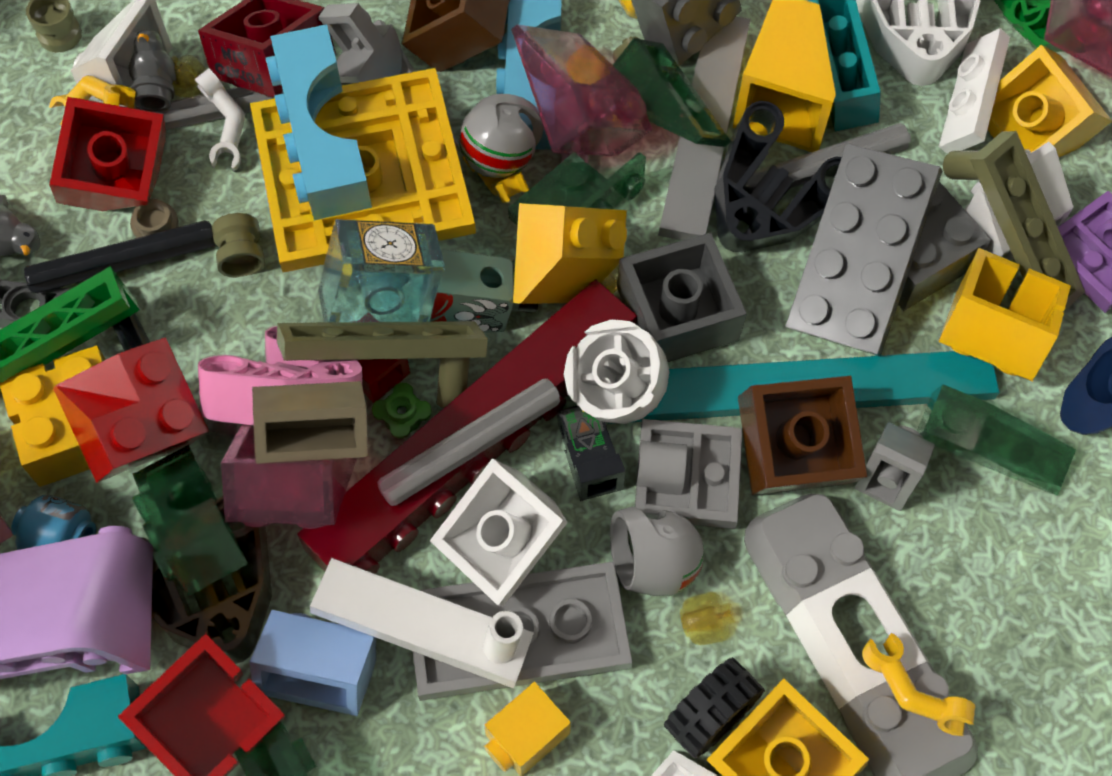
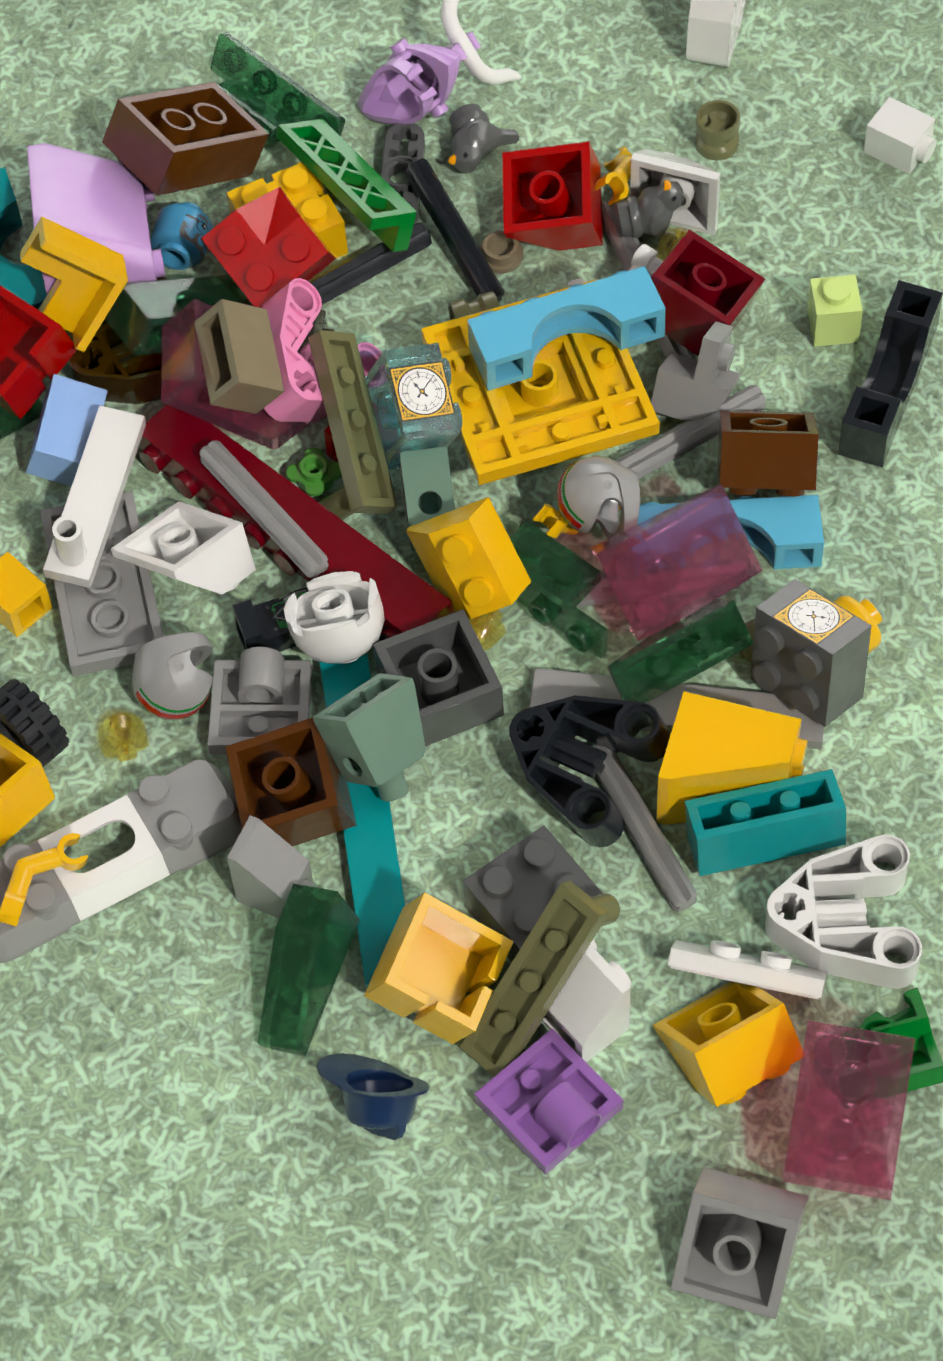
camera: 90 degrees right, 5 degrees down
plate [785,144,943,357] -> none
none -> yellow panel [20,216,128,352]
none -> sand green torso [313,673,426,801]

